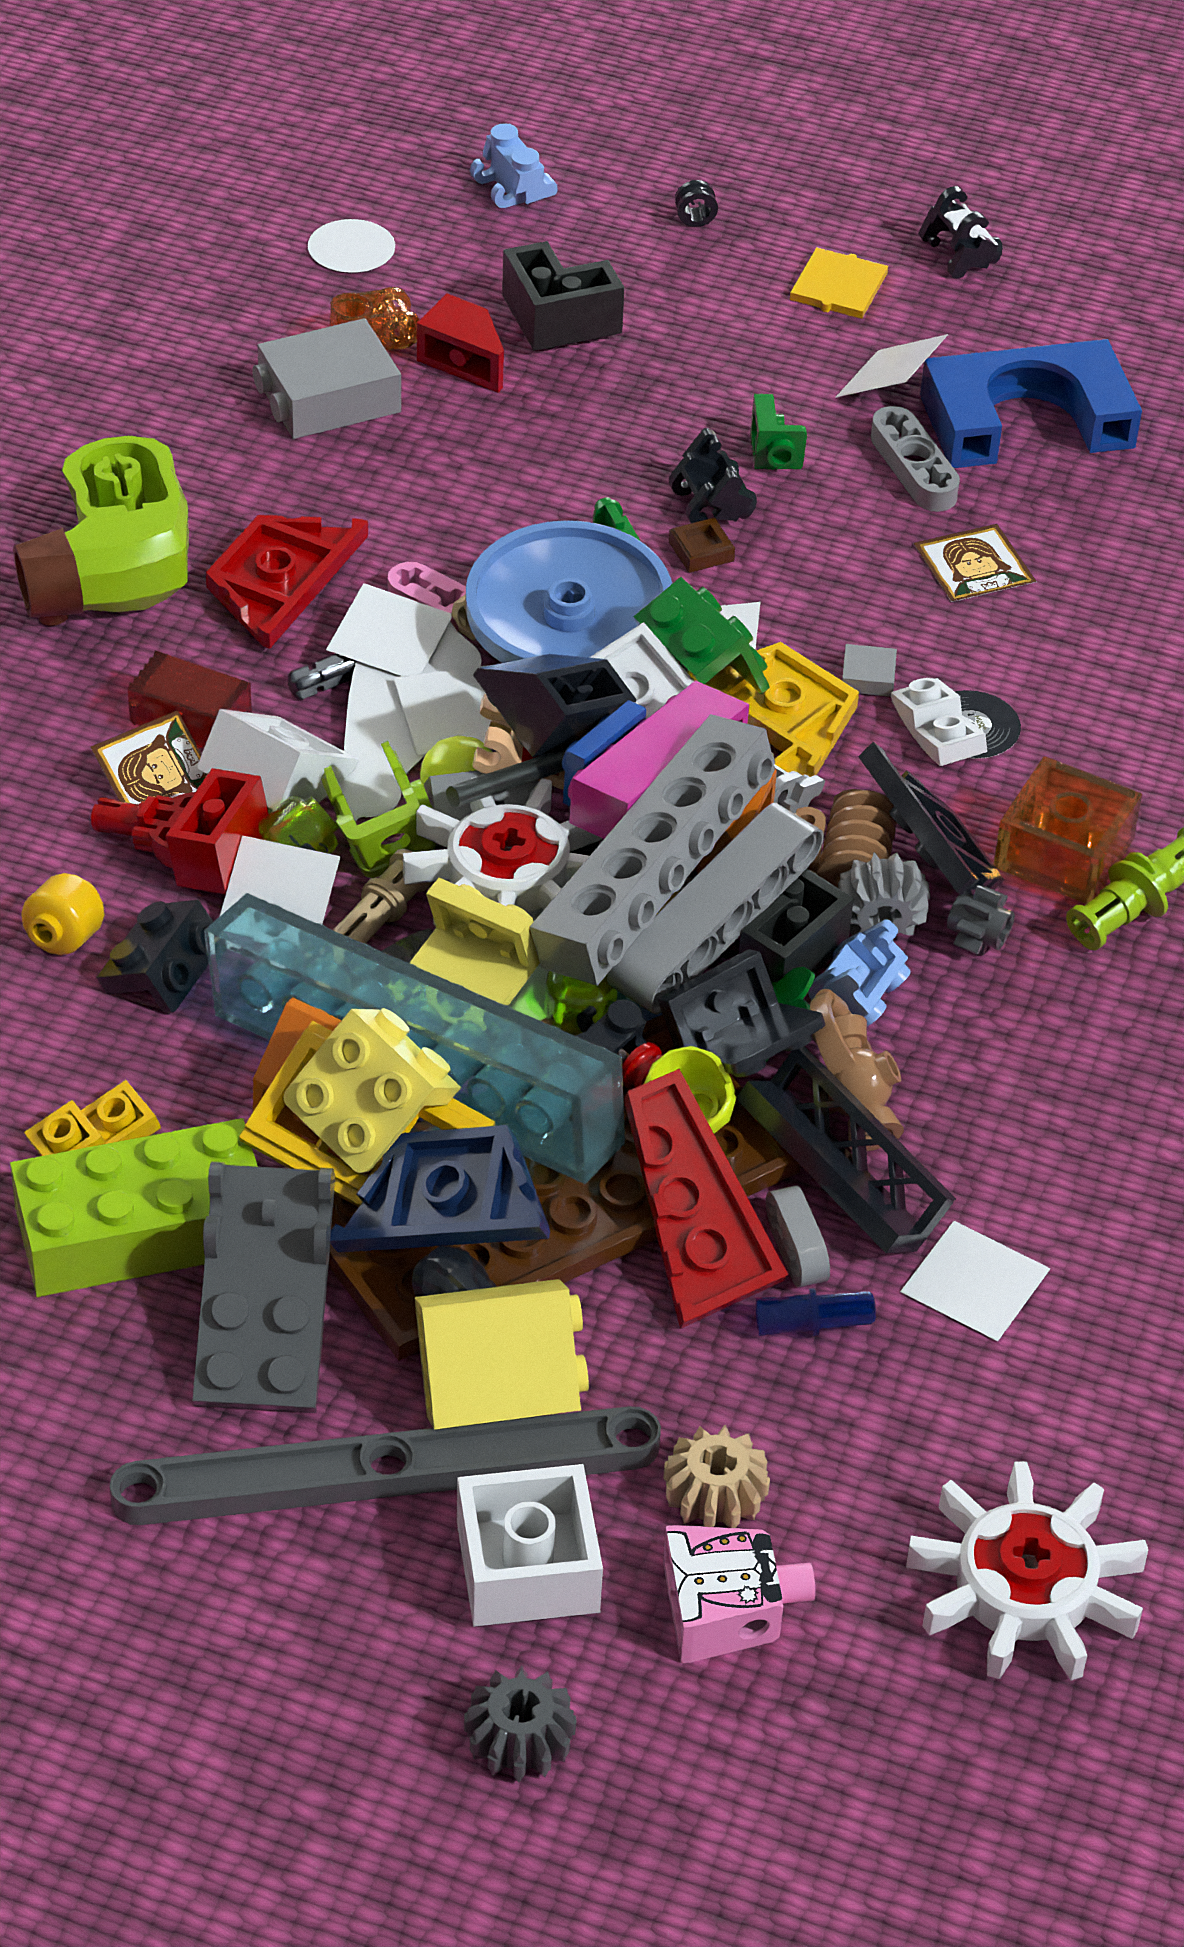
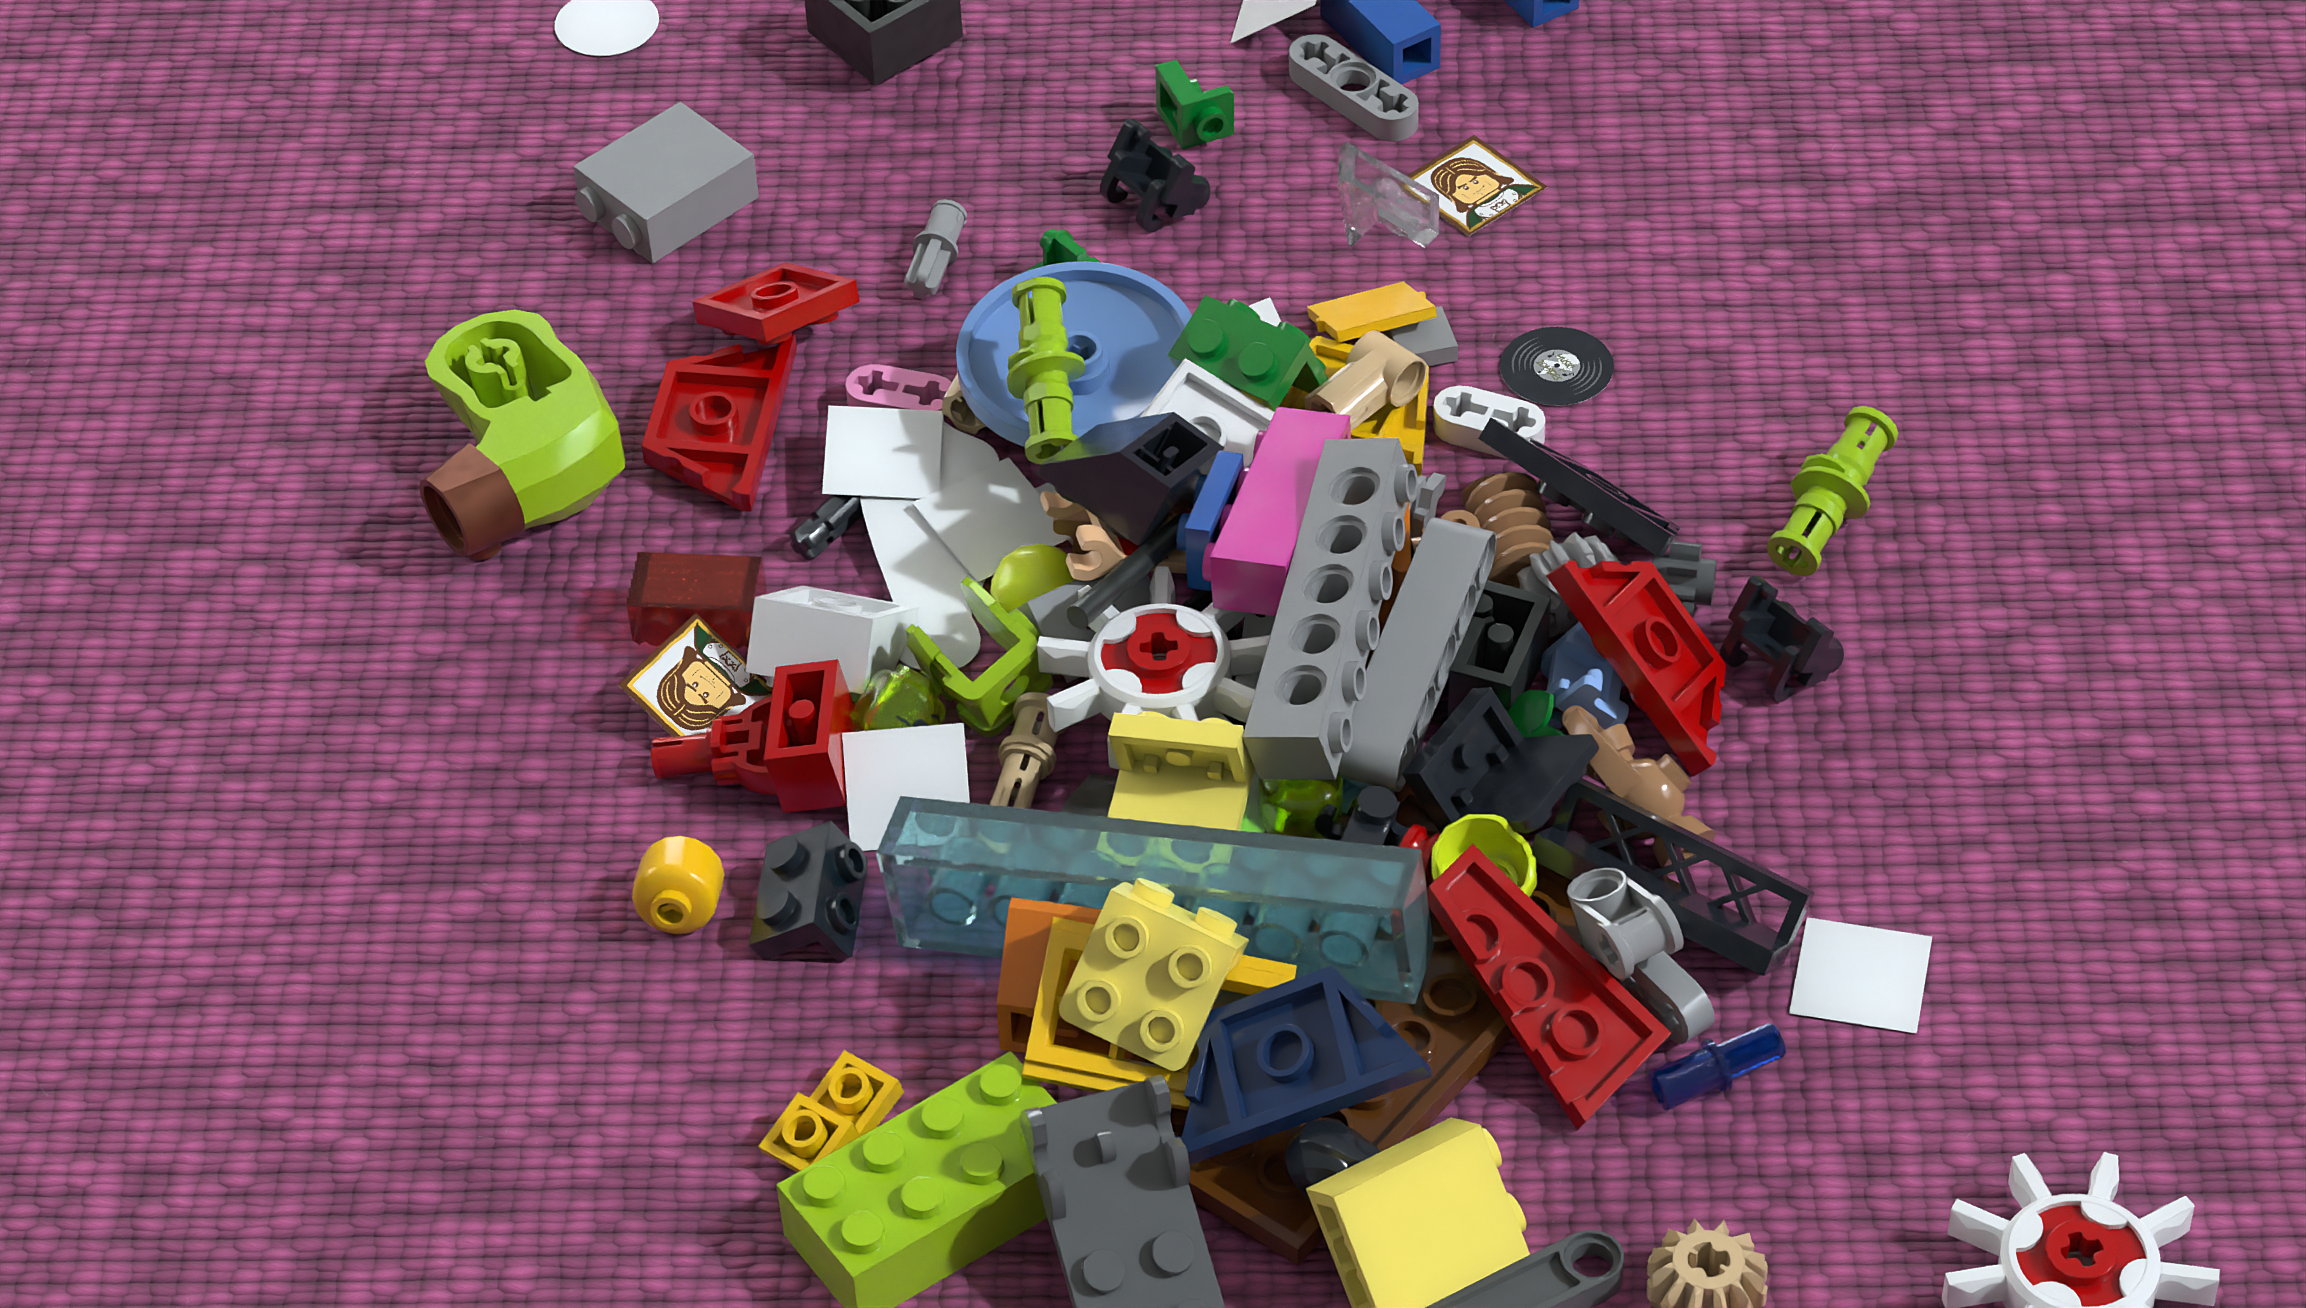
camera: 15 degrees left, 0 degrees up
clear orange piece [329,287,420,350] -> none
red slope [417,293,504,393] -> none
reddish brown tile [669,518,735,573] -> none
white slope [891,678,987,766] -> none
clear orange brick [993,756,1143,904] -> none
none -> red plate [692,262,860,345]
none -> light grey axle [904,199,967,299]
none -> lime piece [1006,277,1085,465]
none -> tan piece [1305,330,1428,431]
none -> yellow piece [1307,281,1437,343]
none -> clear slope [1338,141,1439,248]
none -> white beam [1433,385,1545,459]
none -> red wing [1546,560,1726,777]
none -> light grey piece [1567,868,1684,980]
none -> black piece [1720,576,1844,702]

